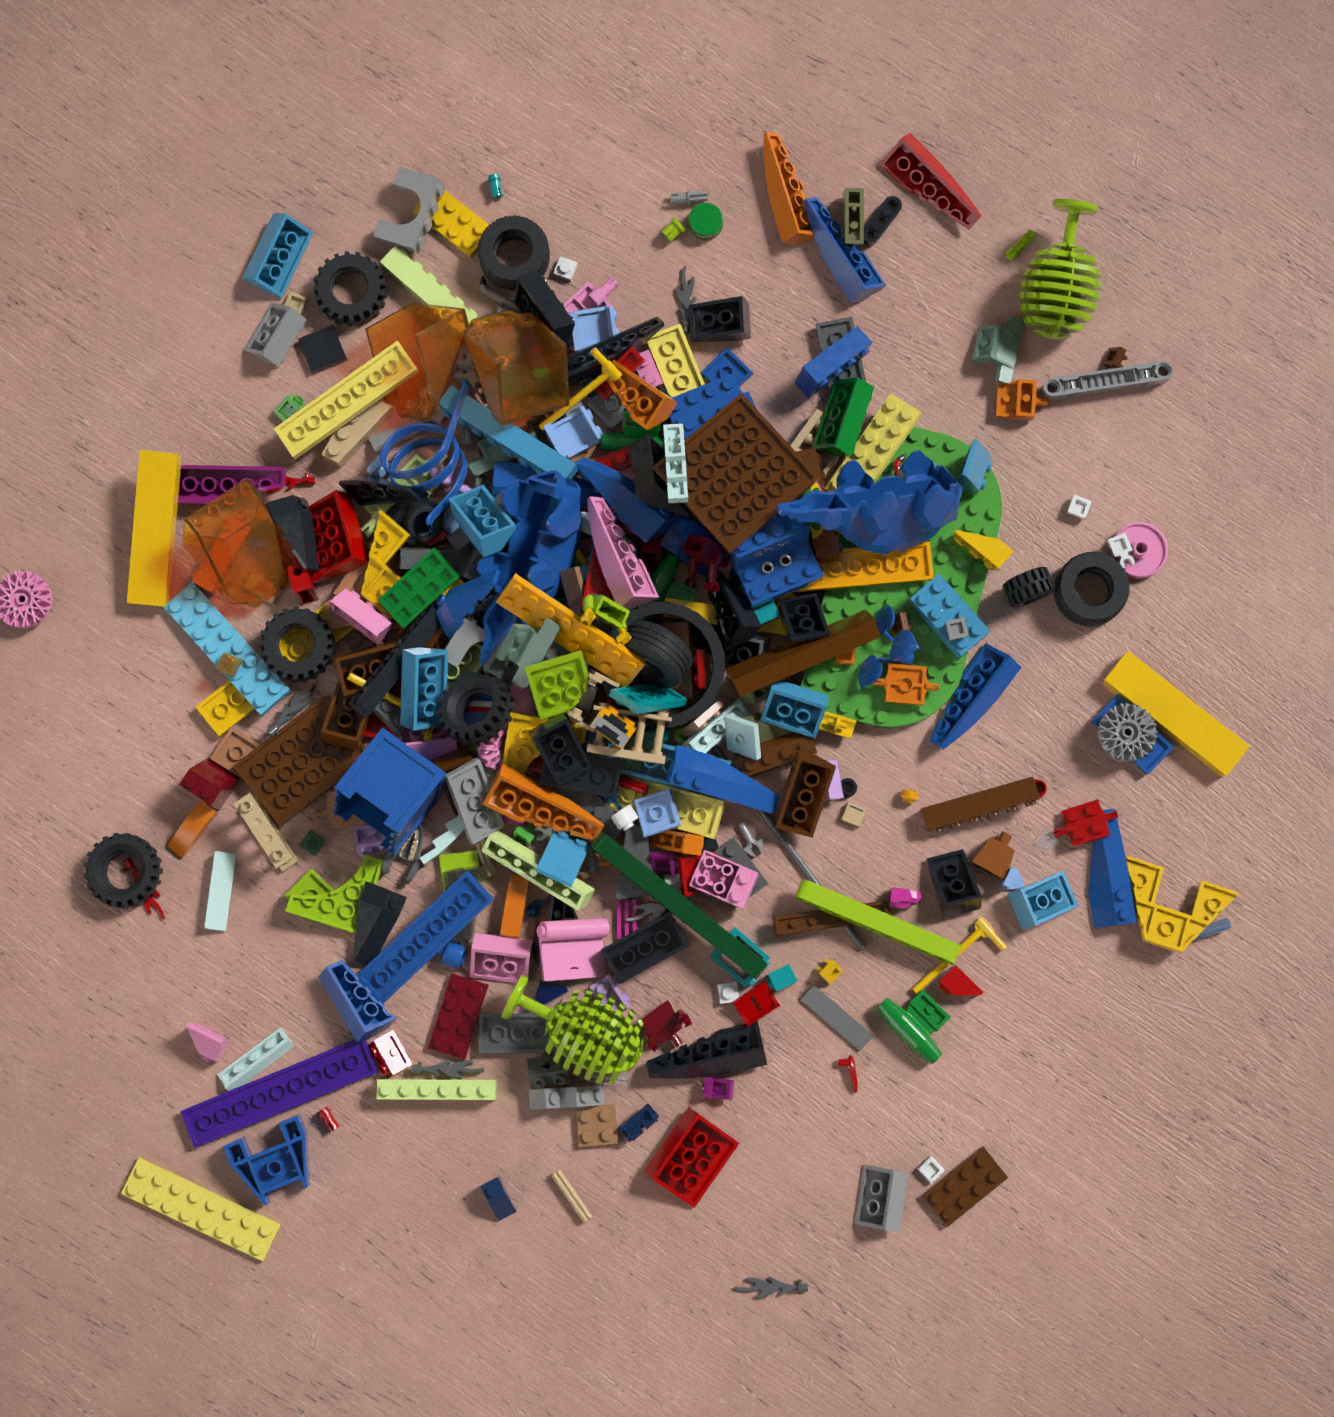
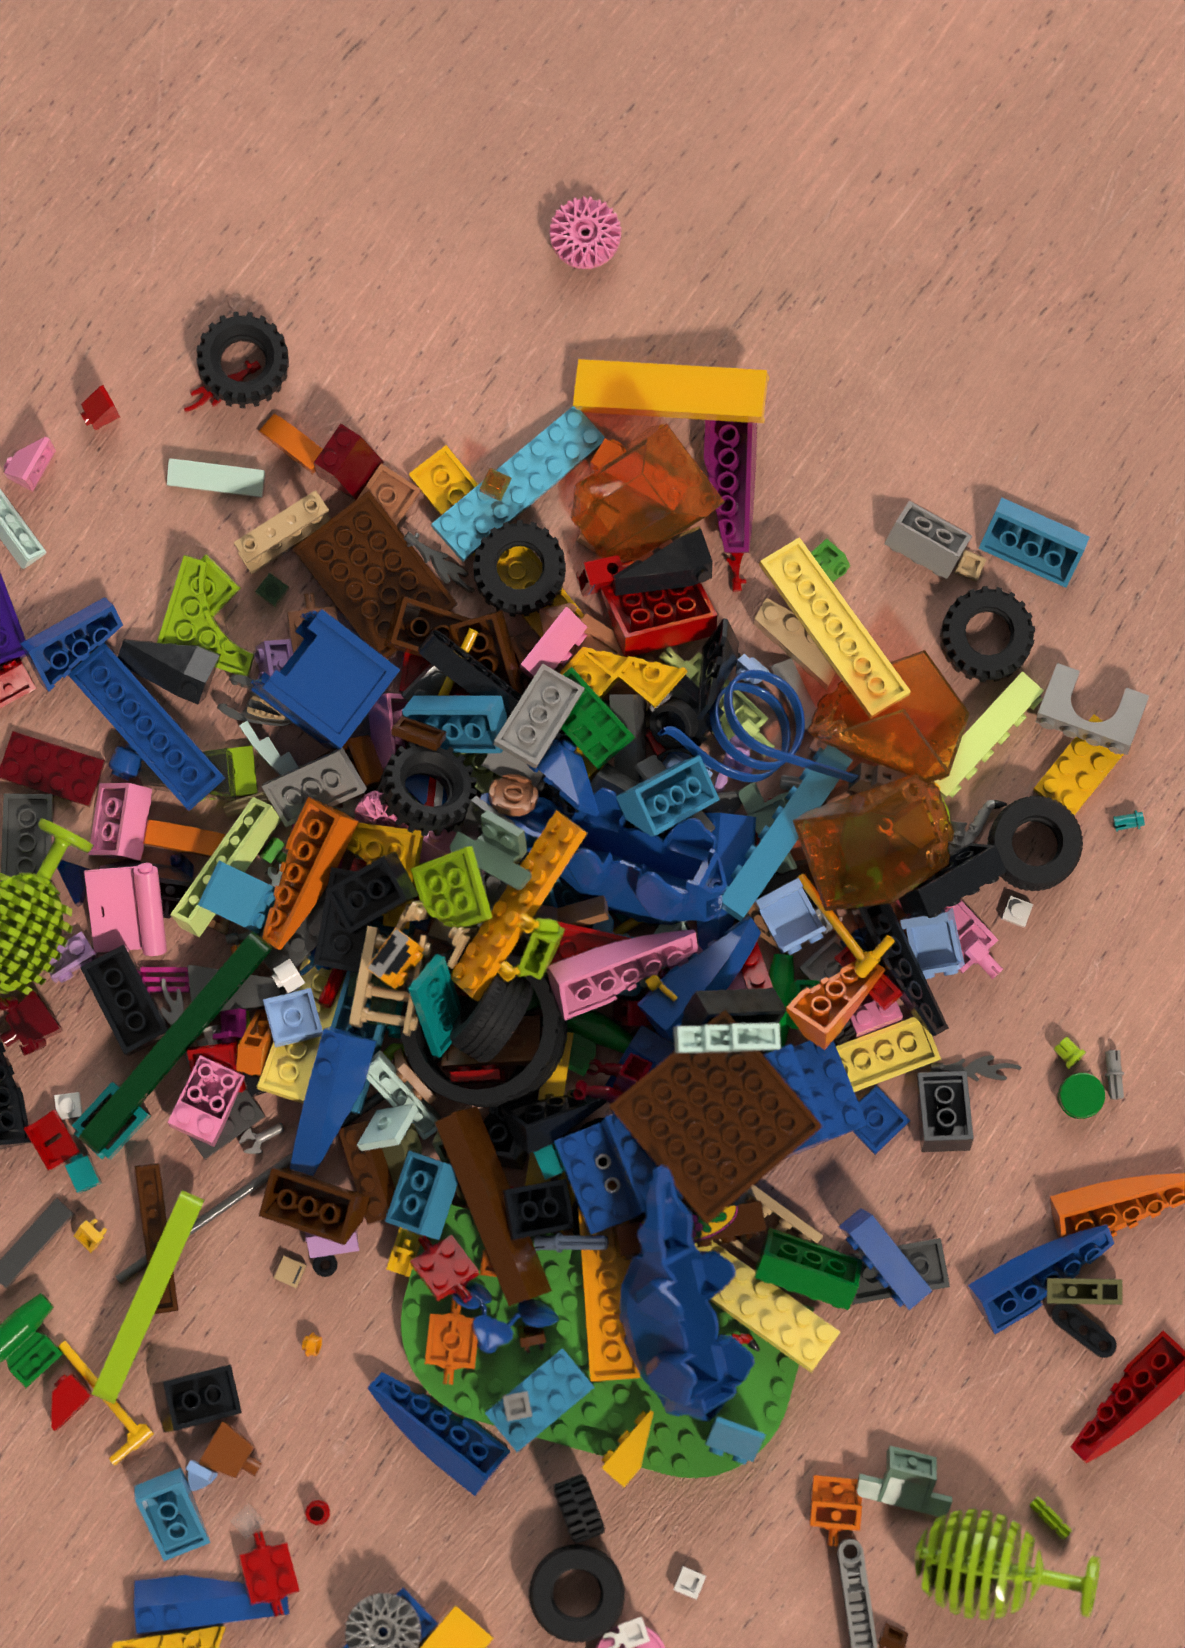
camera: 90 degrees right, 0 degrees up
black tile [298,325,347,374] -> none
dark pink rock [888,887,921,909] -> none
reddish brown brick [920,776,1040,834] -> none
none -> red slope [80,385,120,431]
none -> reddish brown tile [391,716,447,751]
none -> red plate [410,1235,480,1303]
none -> nougat tile [489,774,538,816]
none -> light grey plate [493,663,585,769]
none -> sand blue axle [534,1233,608,1253]
none -> yellow hand [645,975,678,1002]

